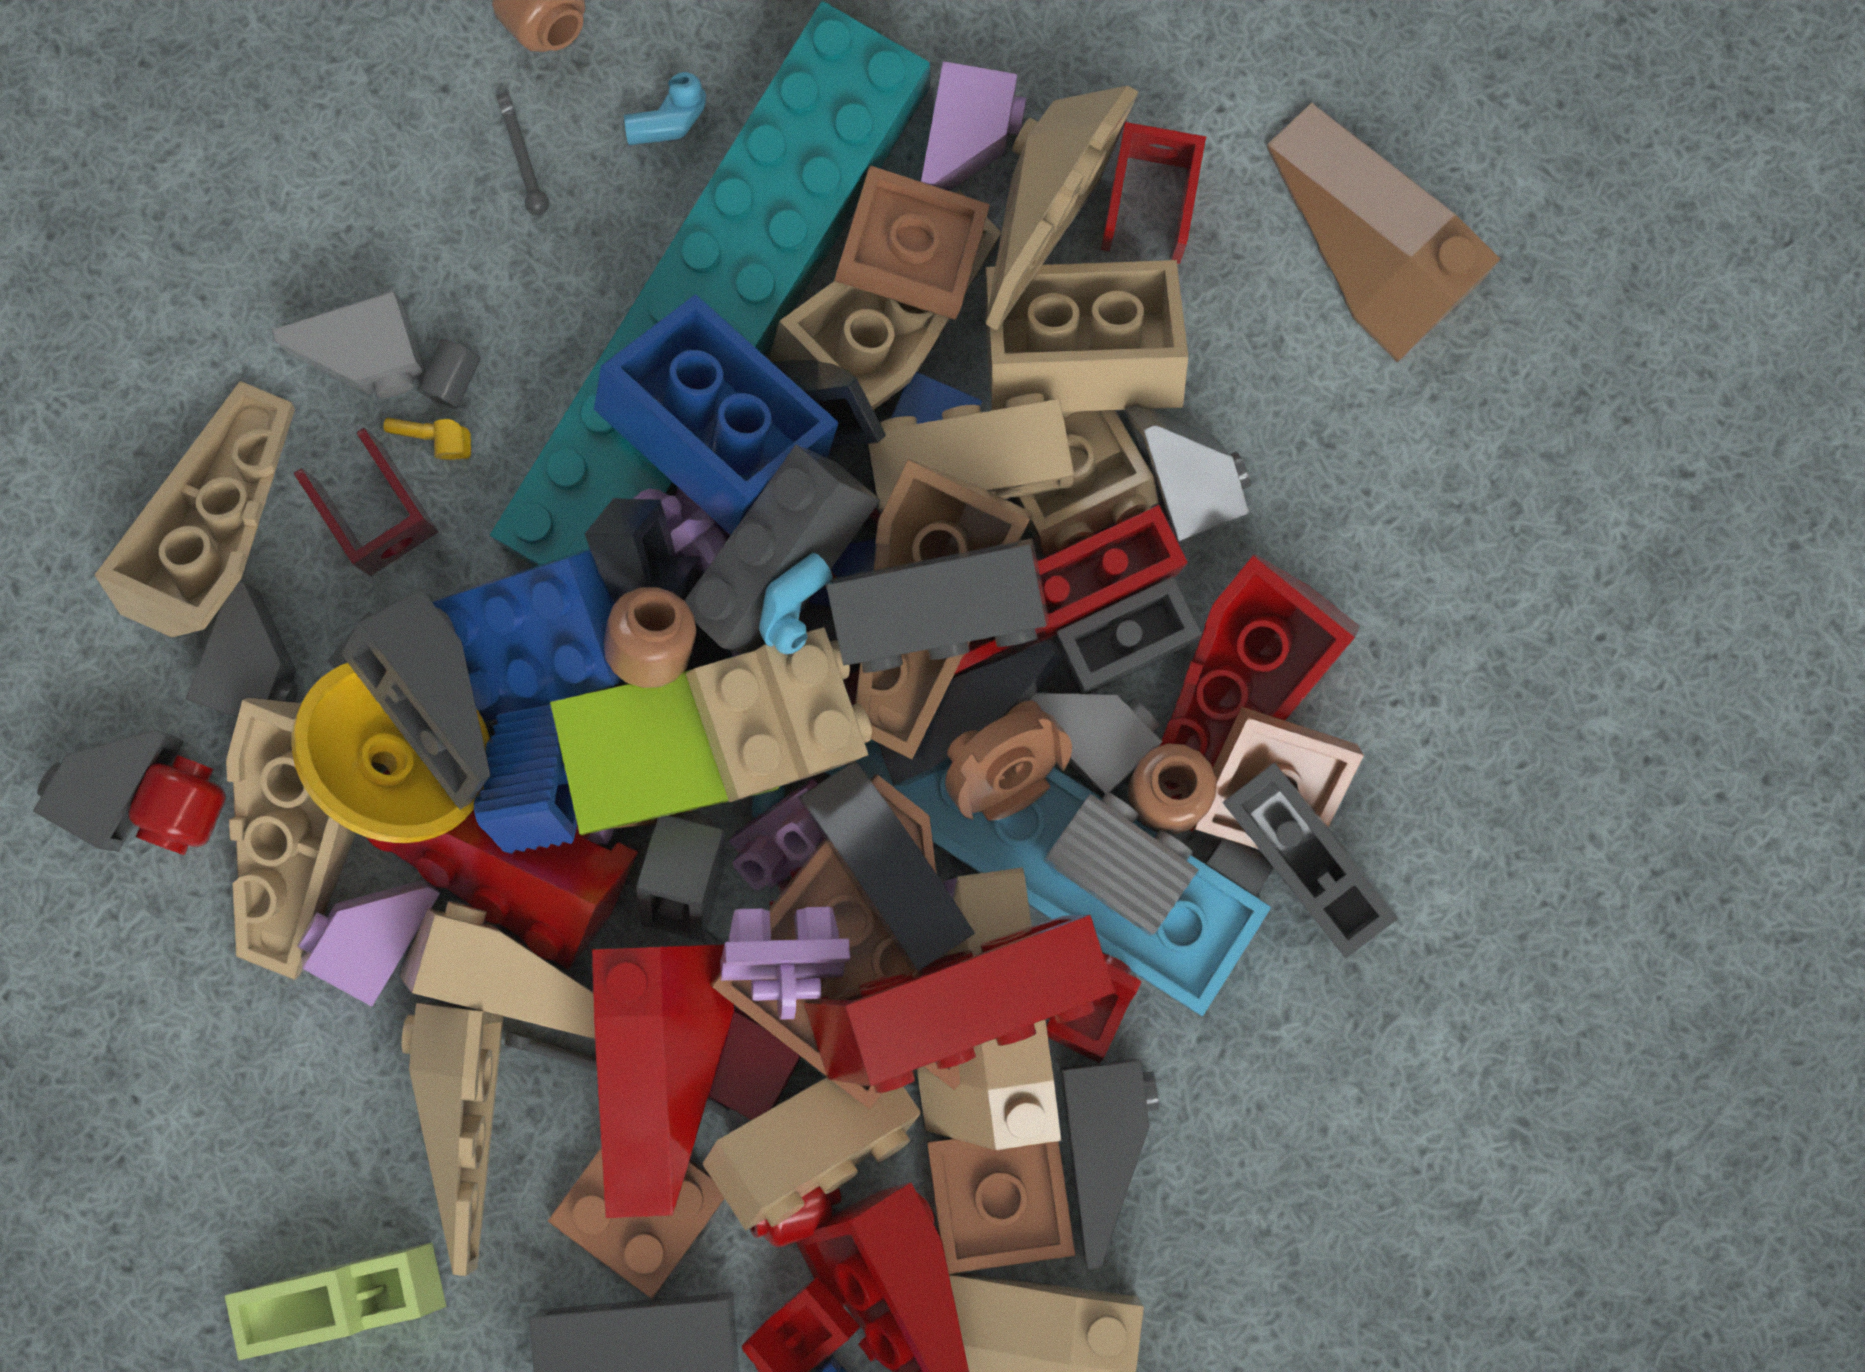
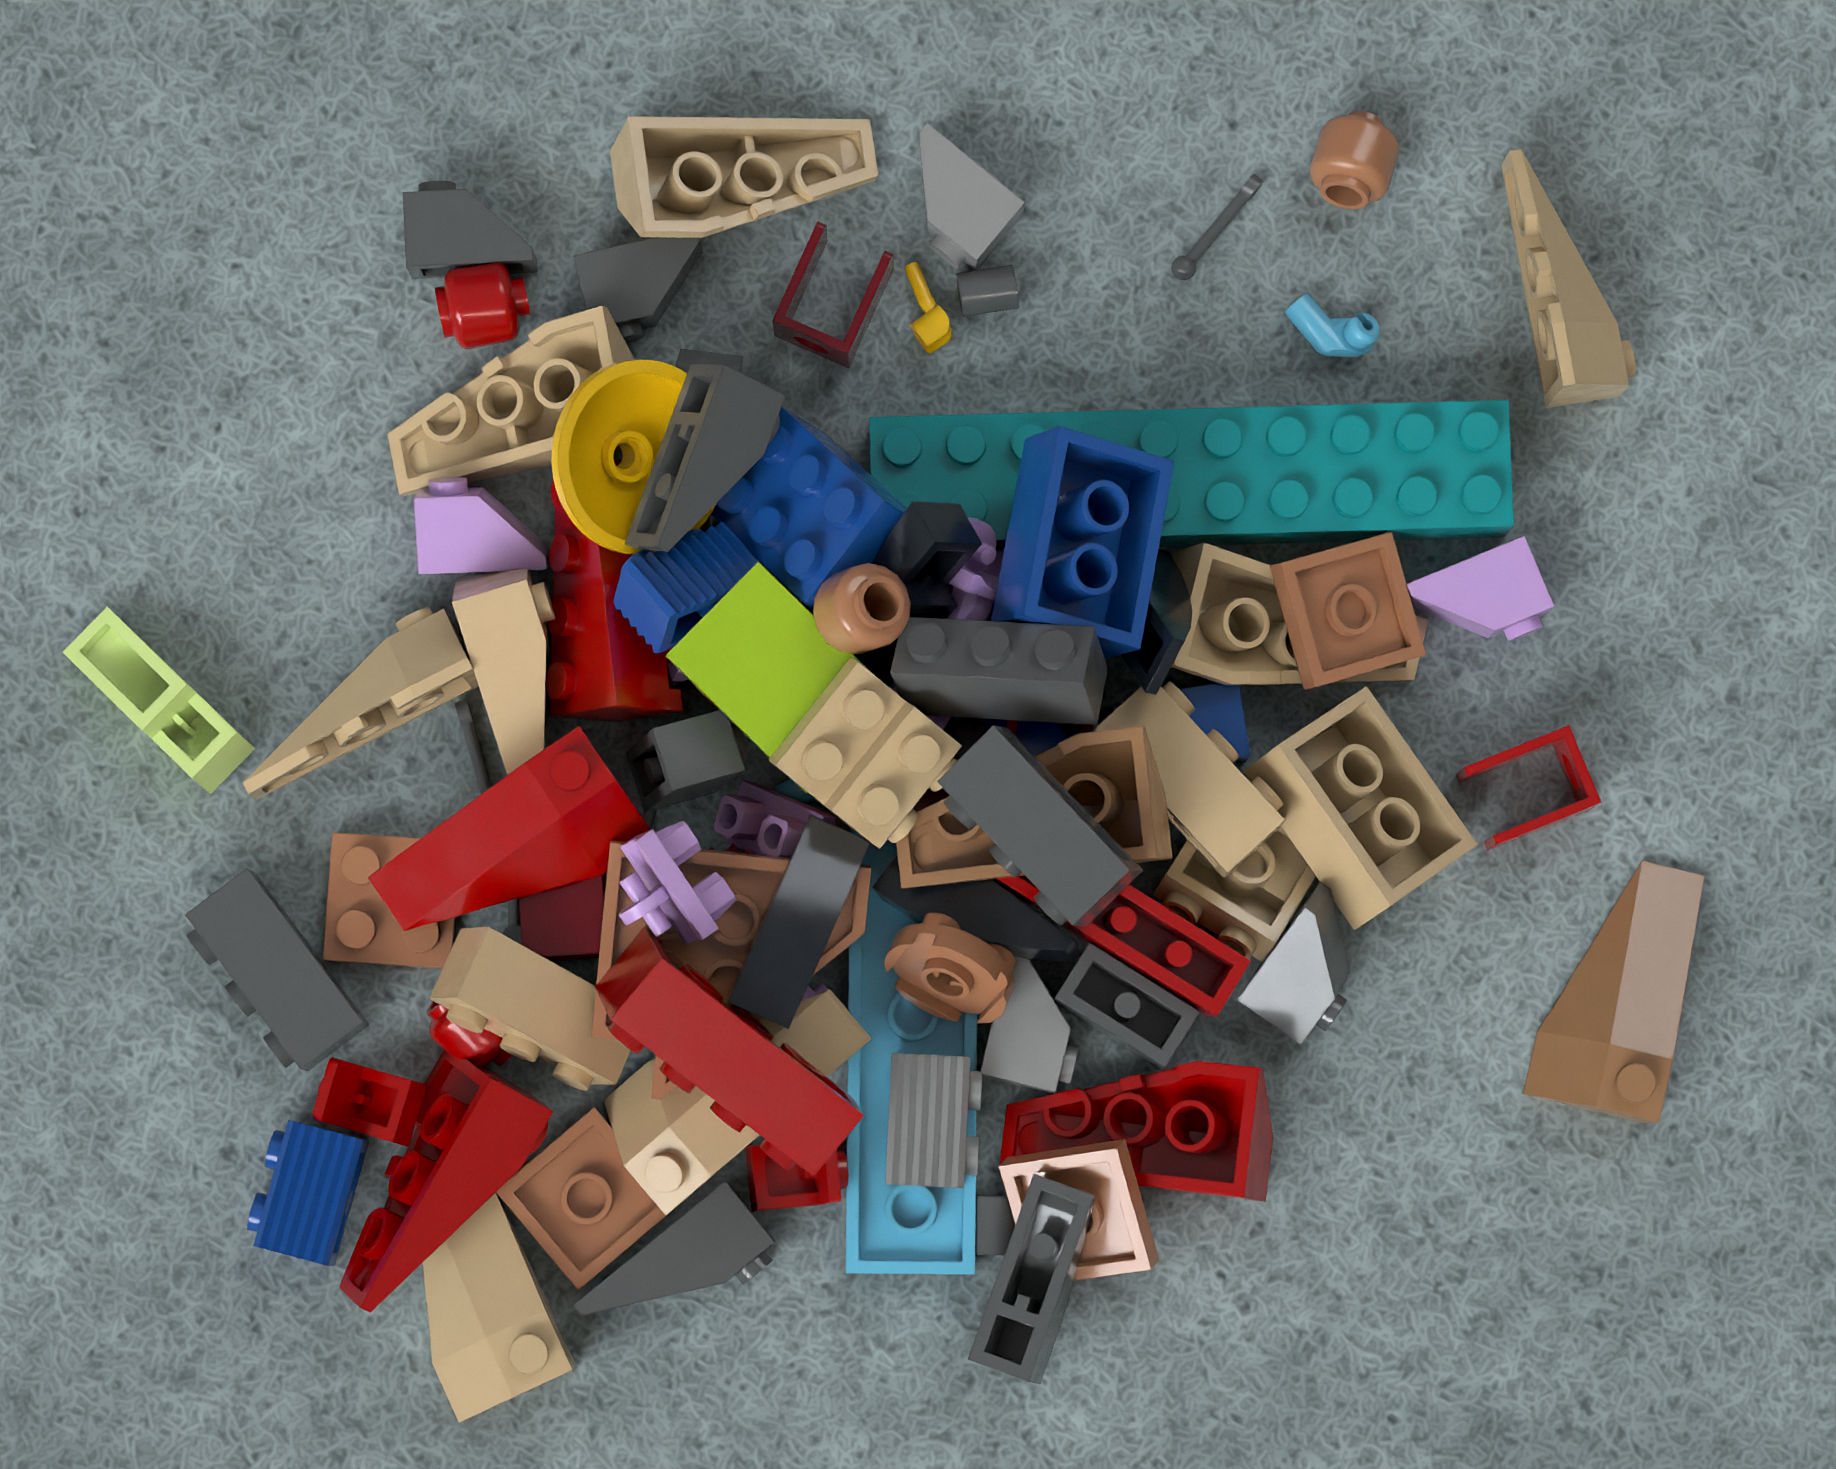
camera: 55 degrees right, 0 degrees up
medium azure arm [759,552,833,654] -> none
tan wedge [986,85,1139,331] -> none
nougat head [1128,744,1217,834] -> none

